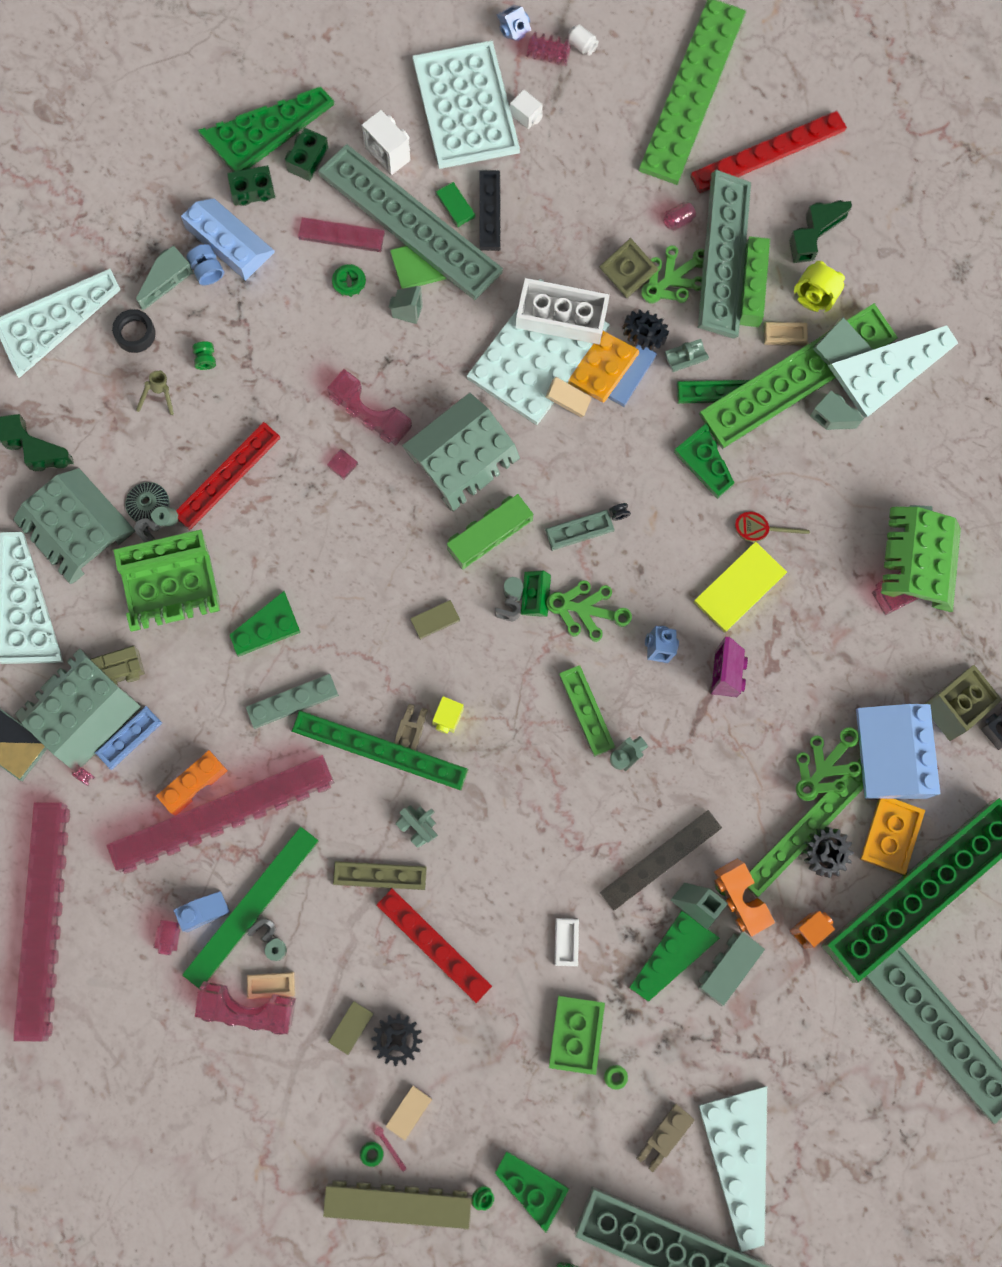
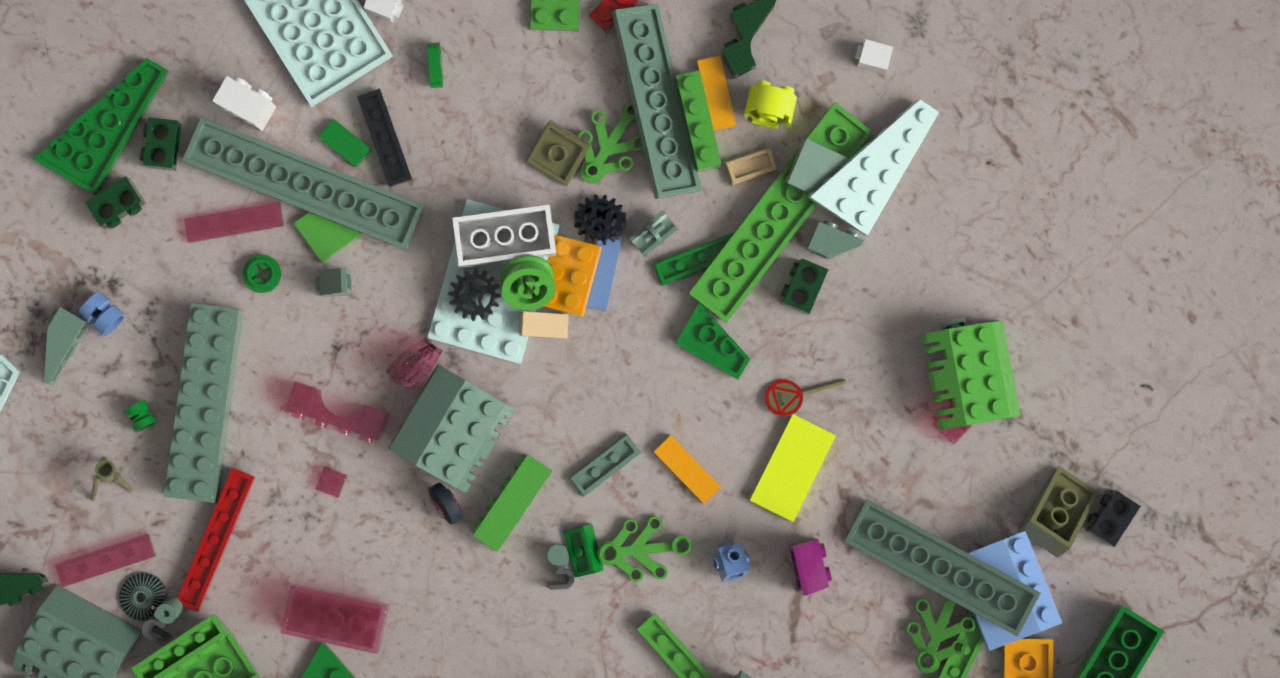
camera: 15 degrees left, 10 degrees up
black tyre [112,309,156,353] -> none
light blue slope [181,198,275,281] -> none
olive tile [410,600,460,640] -> none
black bush [609,503,631,521] -> none
clear pink brick [663,202,696,231] -> none
none -> clear pink tile [55,534,156,587]
none -> sand green brick [164,303,244,503]
none -> clear pink brick [280,584,390,654]
none -> clear pink slope [386,337,443,389]
none -> green beam [427,42,443,88]
none -> black wheel [429,483,462,525]
none -> black gear [448,268,501,322]
none -> bright green wheel [500,255,555,310]
none -> light orange tile [654,435,721,504]
none -> light orange tile [697,55,736,131]
none -> dark green brick [780,258,829,315]
none -> sand green plate [844,499,1041,637]
none -> white brick [855,39,893,74]

